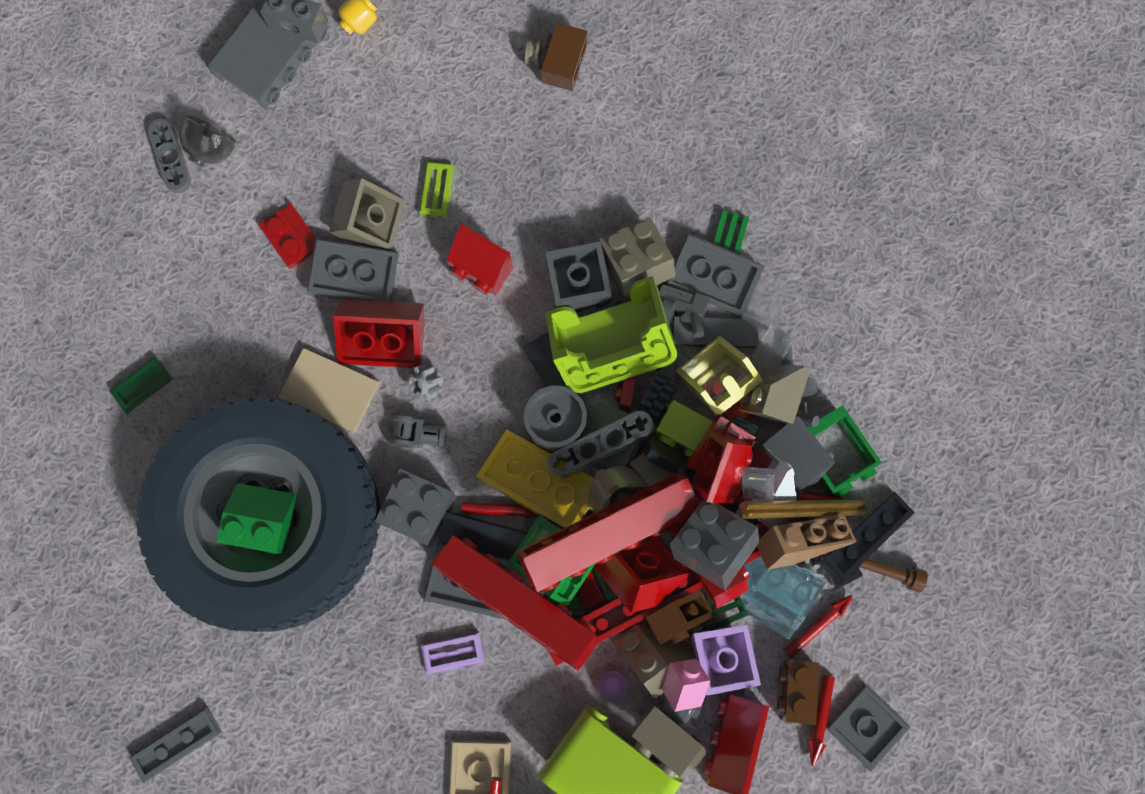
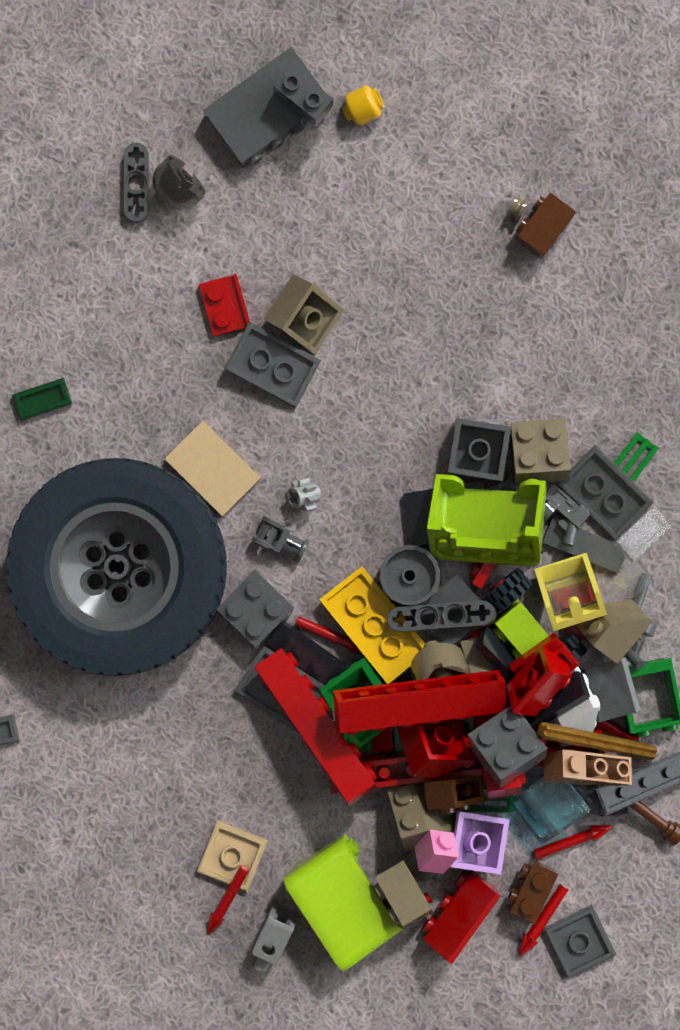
camera: 15 degrees right, 10 degrees up
green slope [216,483,297,554] -> none
red slope [333,299,425,368] -> none
lime tile [419,162,454,218] -> none
lavender tile [421,632,485,674] -> none
red slope [446,224,513,296] -> none
medium lavender plate [598,671,627,701] -> none
clear tile [742,467,775,501] -> none

